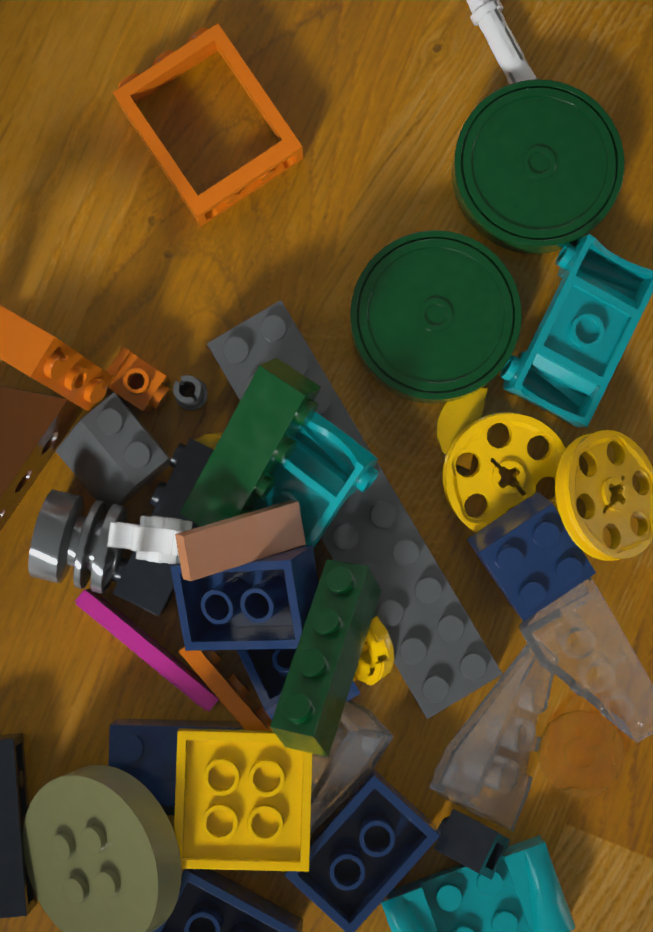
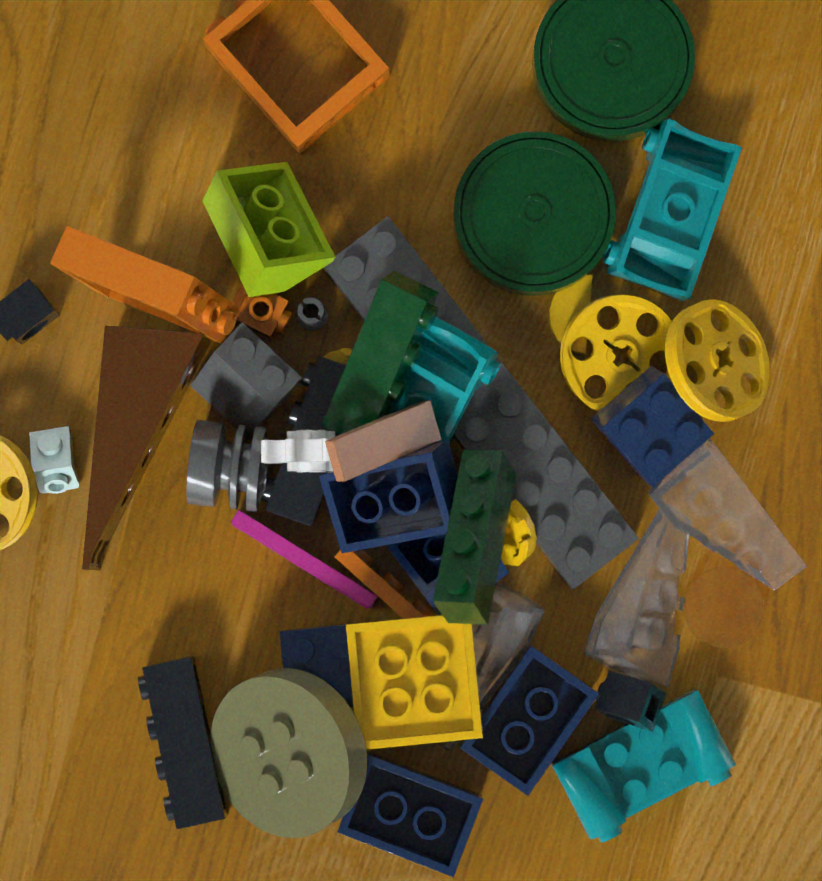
camera: 10 degrees left, 0 degrees up
none -> lime slope [202,162,335,297]

